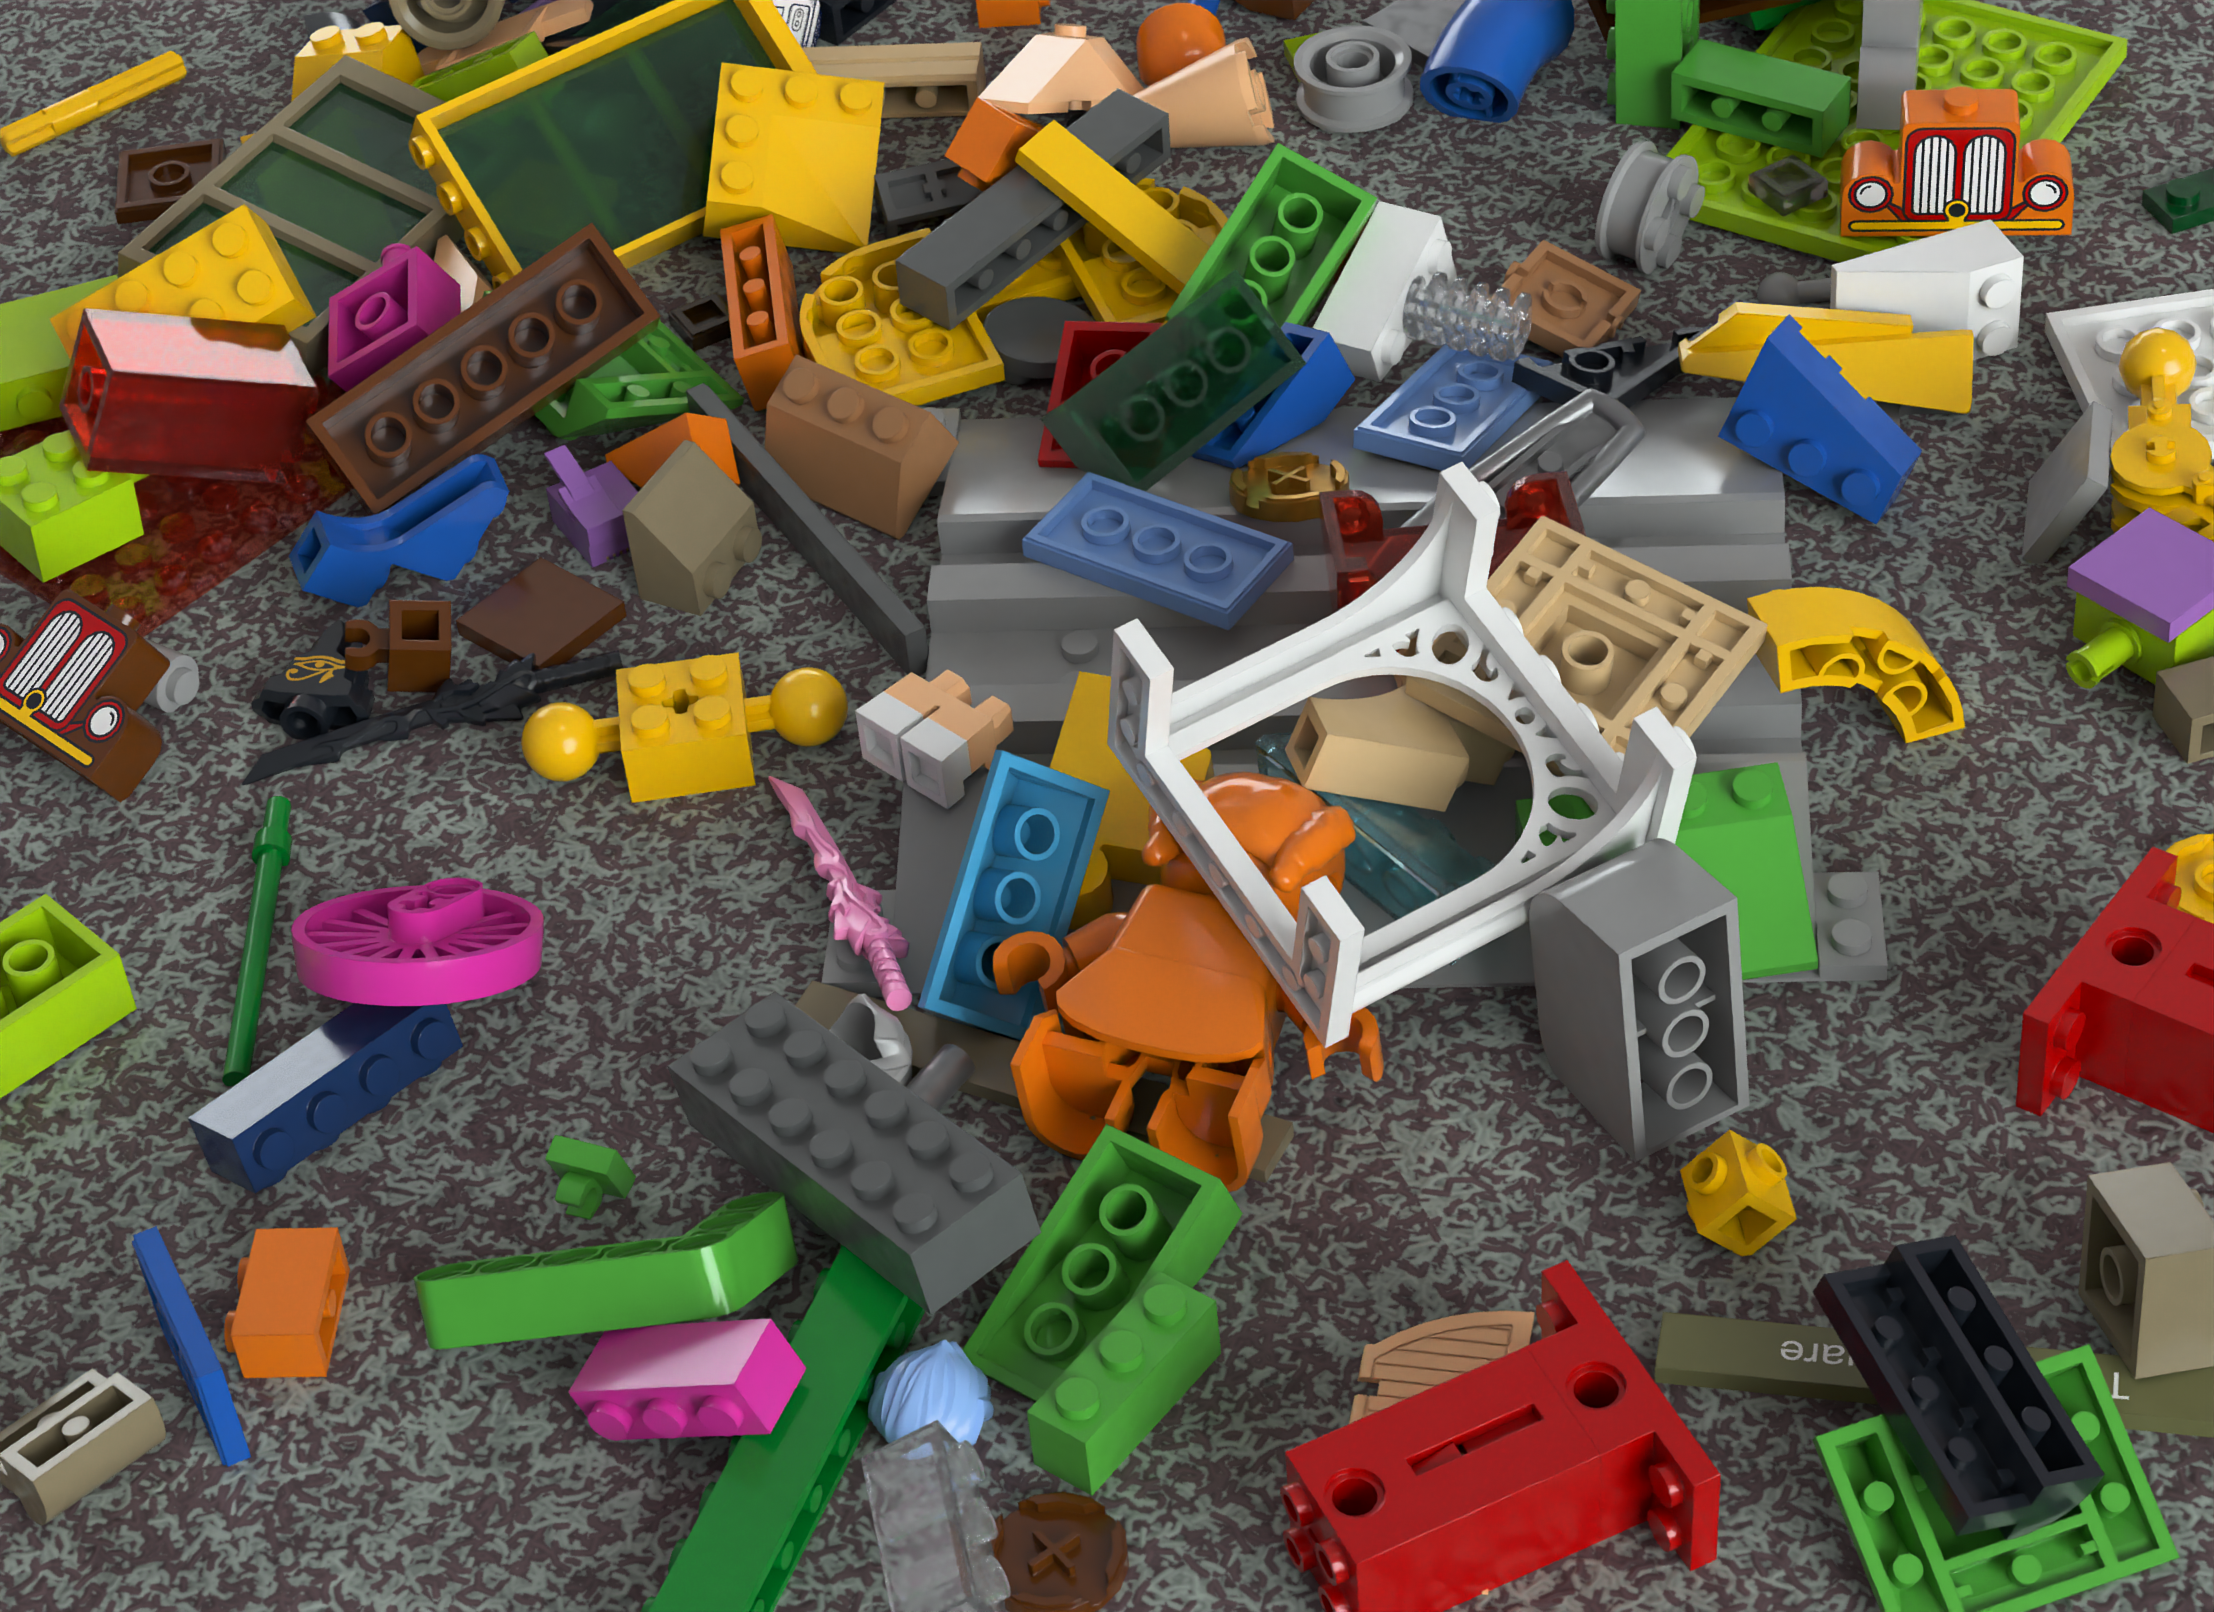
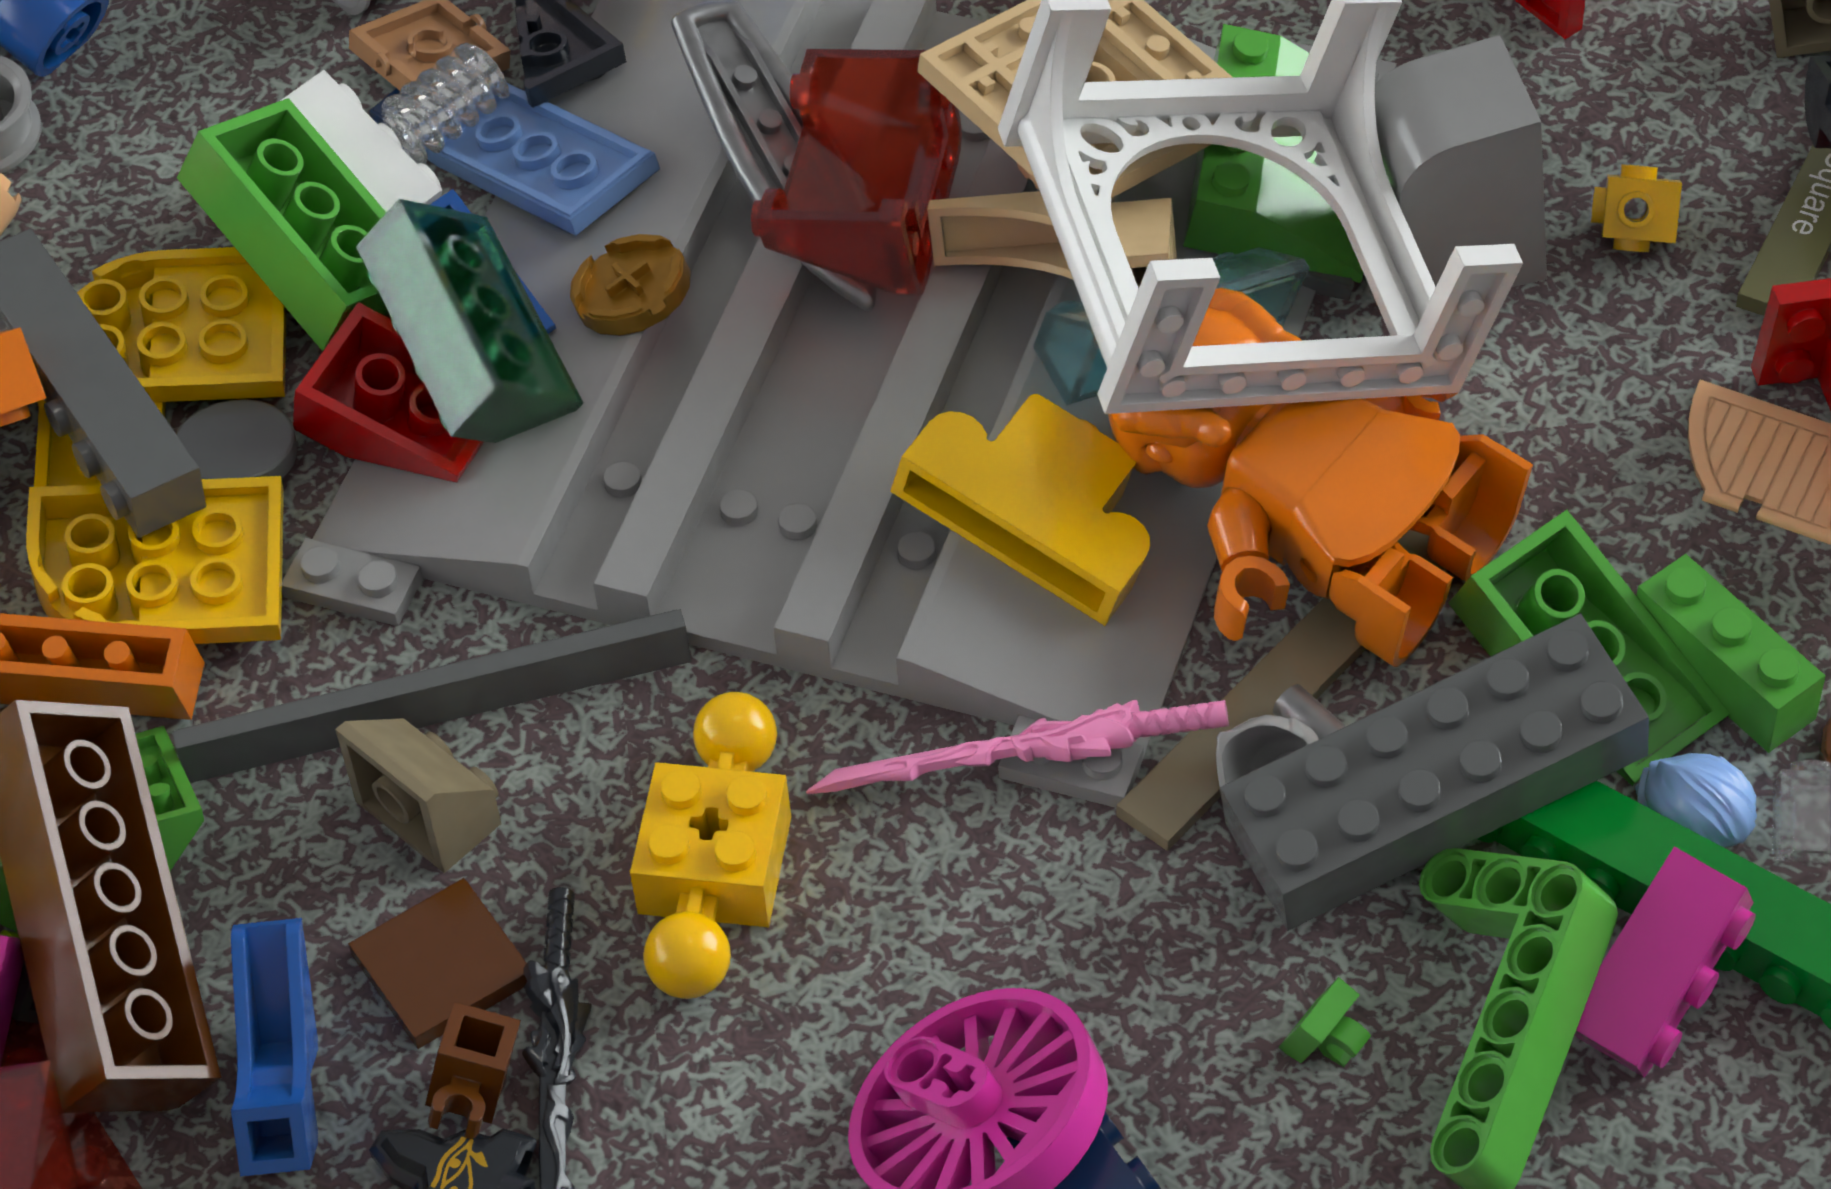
camera: 75 degrees left, 10 degrees up
medium lavender piece [544,445,638,568] -> none
orange slope [605,413,741,488] -> none
medium nougat slope [765,354,959,540] -> none
hips [855,669,1014,809] -> none
dark azure slope [918,750,1110,1041] -> none
yellow tile [1015,120,1211,295] -> none
medium blue tile [1022,472,1294,630] -> none

